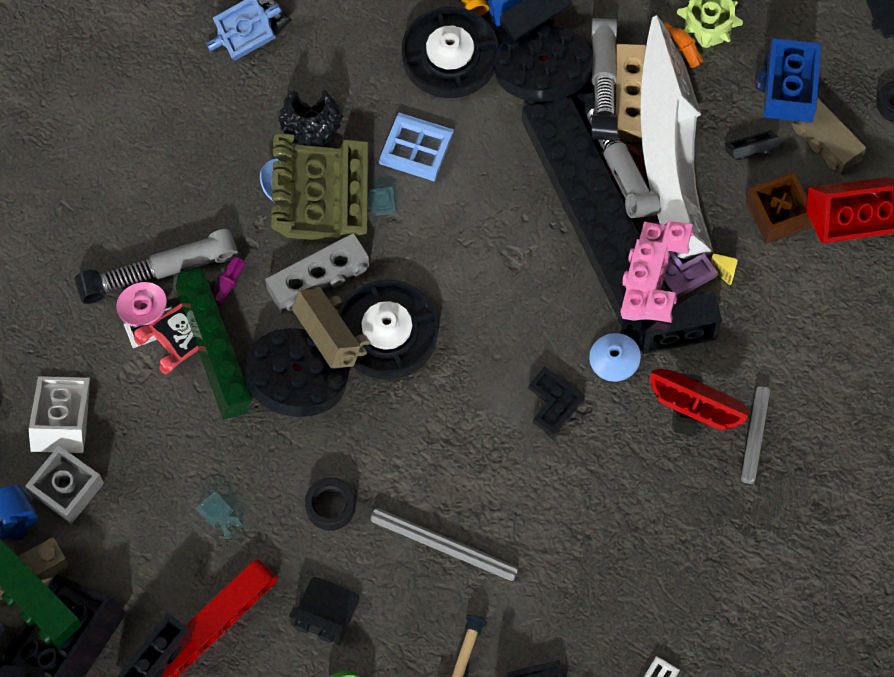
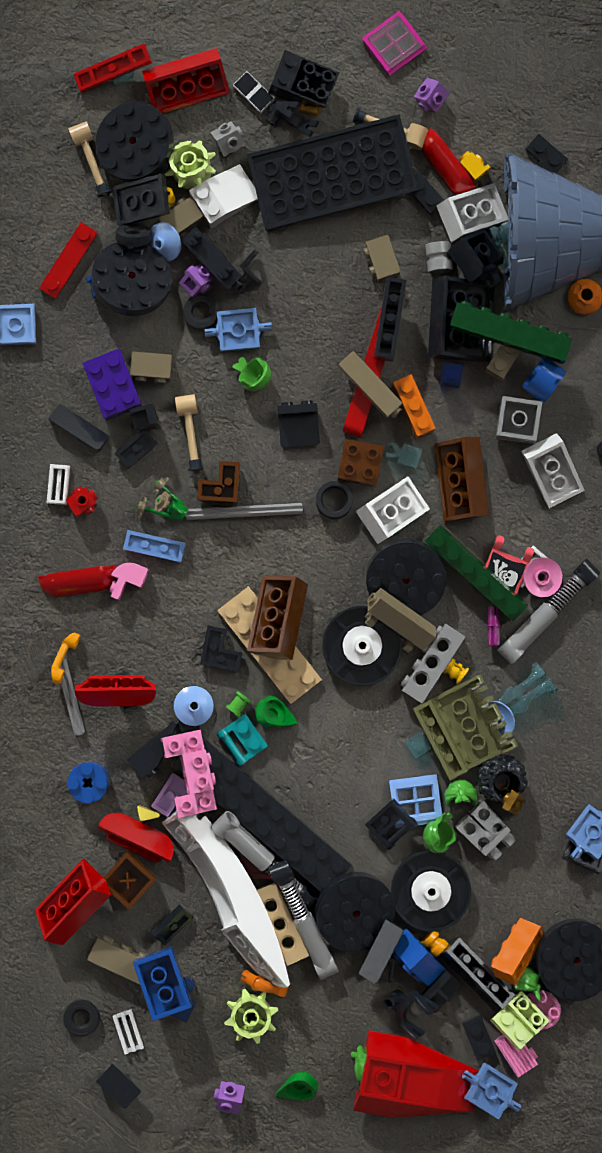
camera: 155 degrees right, 20 degrees up
none -> red brick [38,565,117,597]
none -> light orange bar [51,633,81,685]
none -> red brick [65,486,98,518]
none -> blue brick [67,762,110,804]
none -> red brick [98,813,174,863]
none -> bright pink brick [110,563,150,600]
none -> white tile [113,1009,144,1054]
none -> medium blue plate [123,530,186,563]
none -> plant [136,477,188,521]
none -> reddish brown brick [197,461,240,504]
none -> teal plate [216,714,268,766]
none -> tan plate [217,586,322,704]
none -> bright green bush [226,691,252,717]
none -> reddish brown slope [247,576,308,660]
none -> green piece [256,696,298,728]
none -> reddish brown brick [337,439,384,487]
none -> dark tan brick [338,351,402,419]
none -> white slope [356,477,430,544]
none -> black plate [365,798,418,850]
none -> orange brick [392,374,436,439]
none -> bright green hat [423,813,456,853]
none -> reddish brown slope [434,437,489,522]
none -> clear blue brick [439,363,463,388]
none -> yellow bush [443,658,469,684]
none -> bright green hat [444,779,478,807]
none -> light grey hips [455,799,516,861]
none -> clear light blue piece [498,661,558,715]
none -> pearl gold plate [502,790,526,816]

